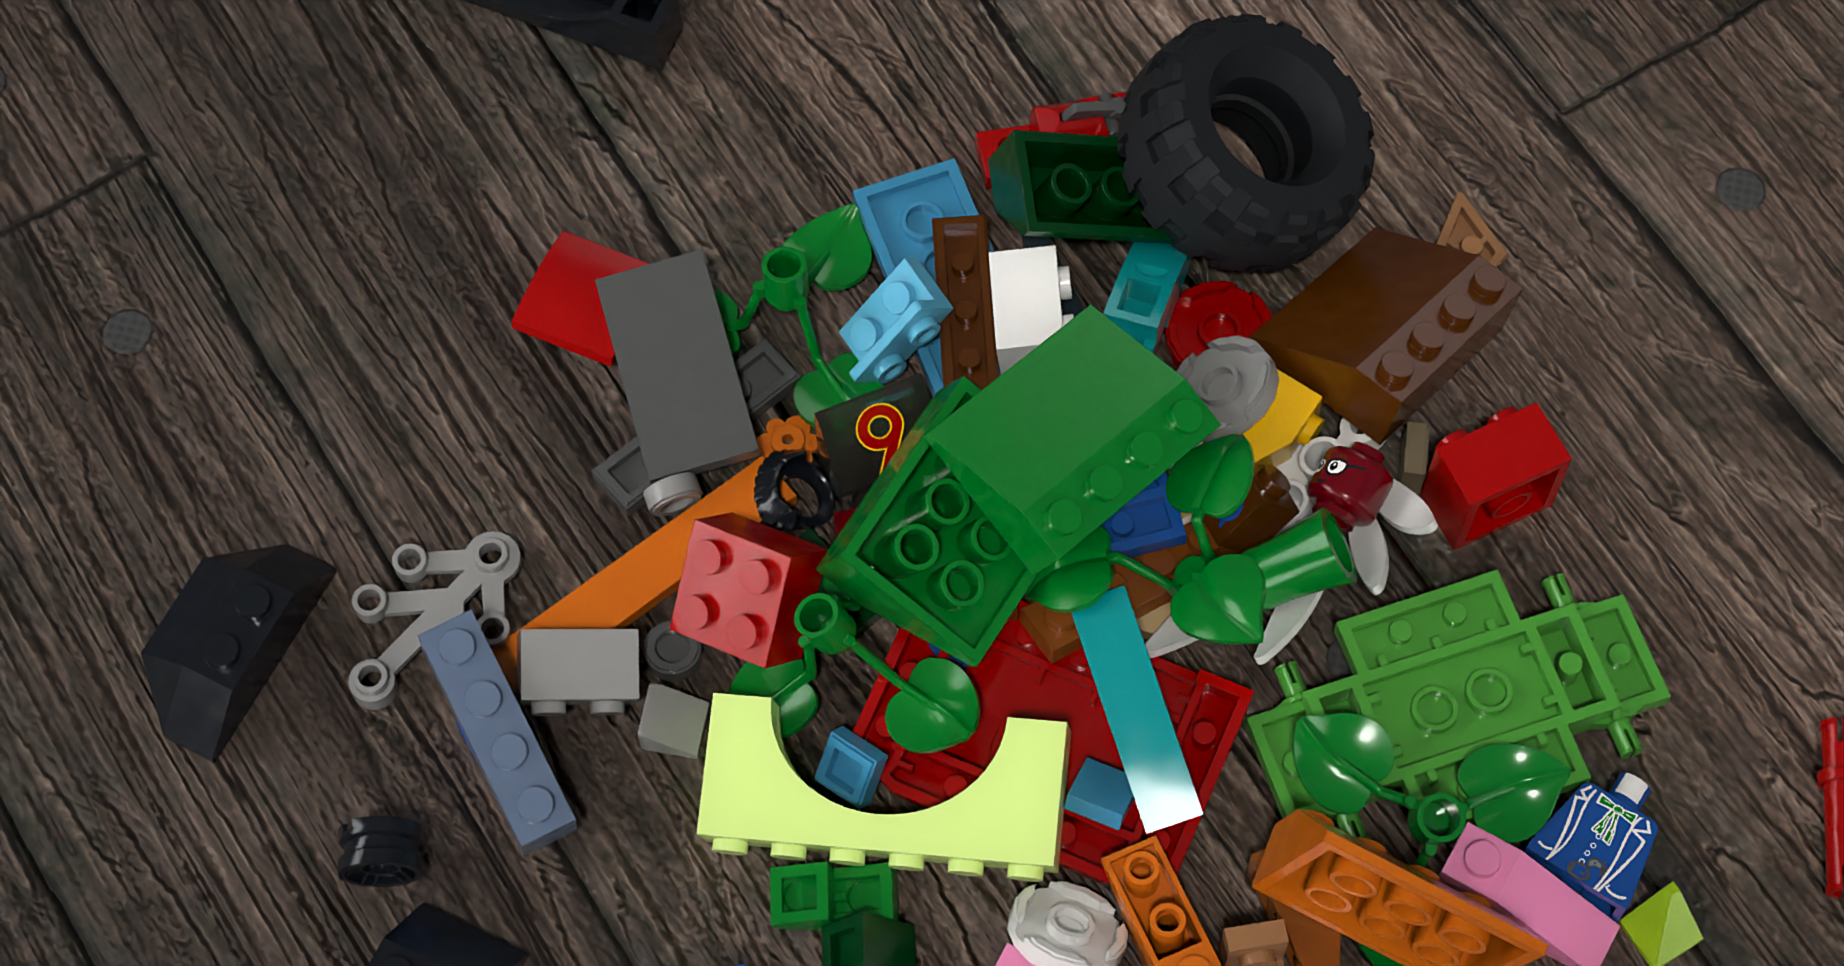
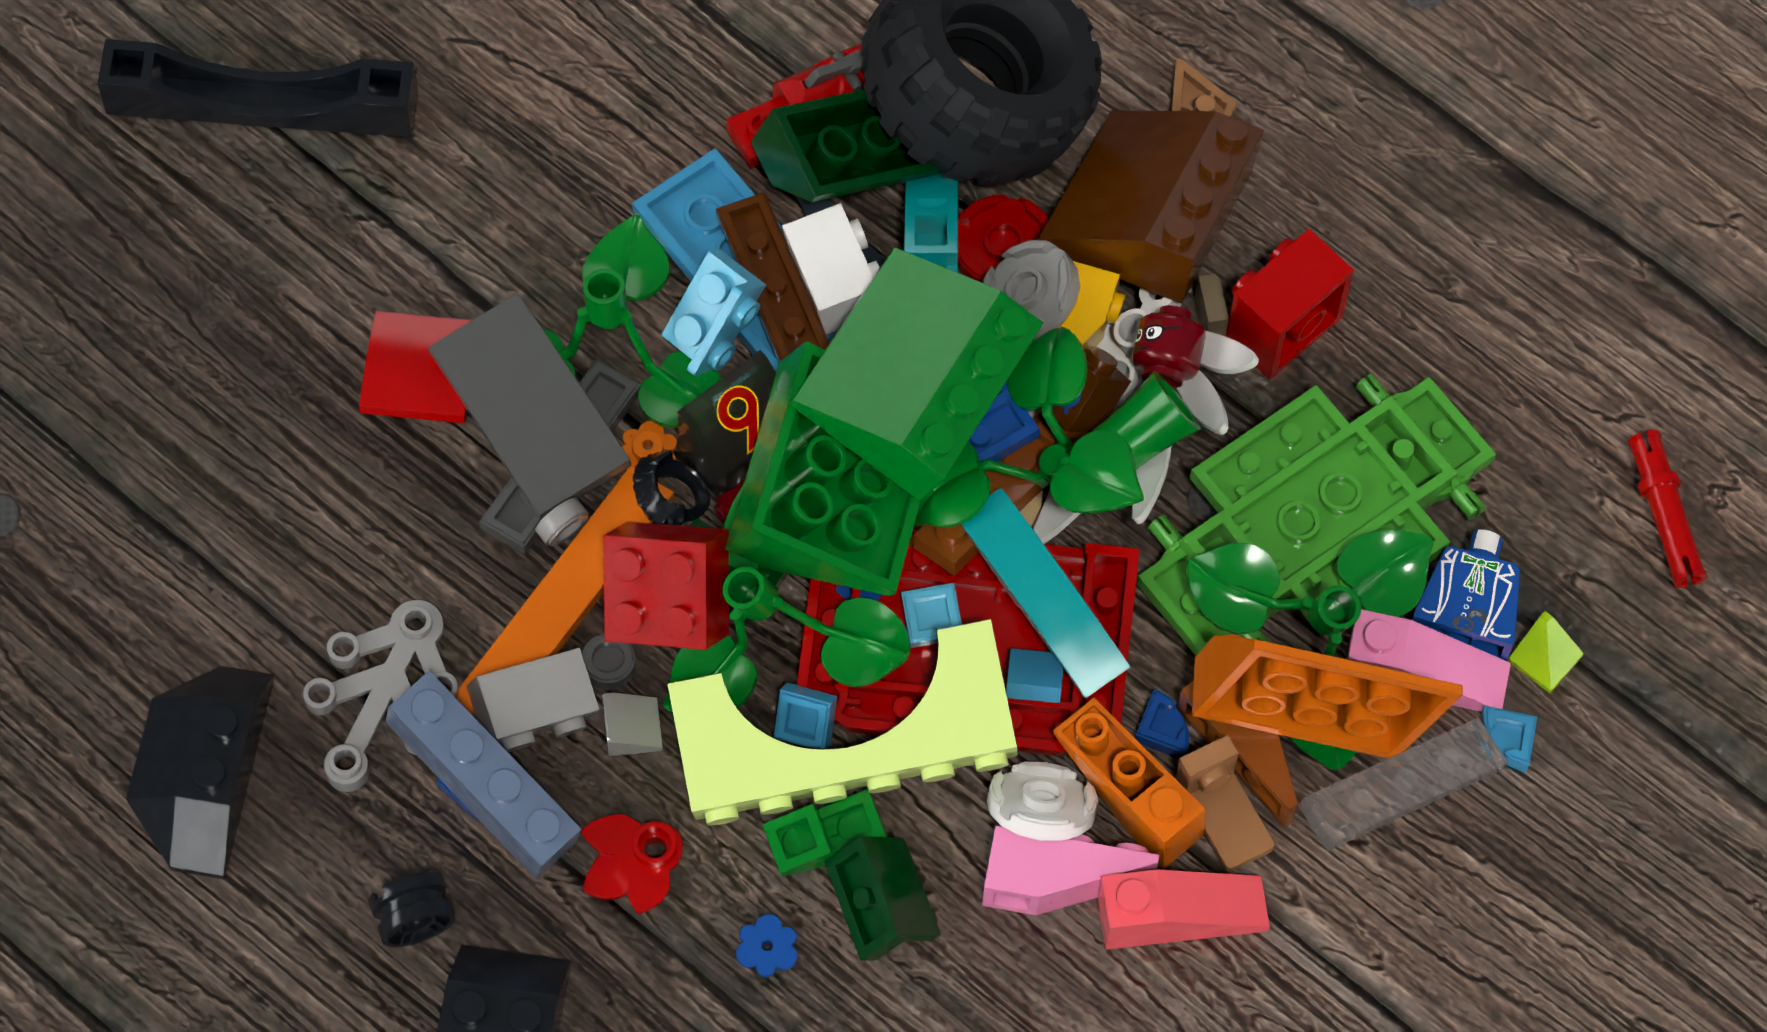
camera: 20 degrees left, 0 degrees up
none -> red plate [582,814,683,914]
none -> medium azure tile [901,583,962,648]
none -> blue tile [1135,689,1190,759]

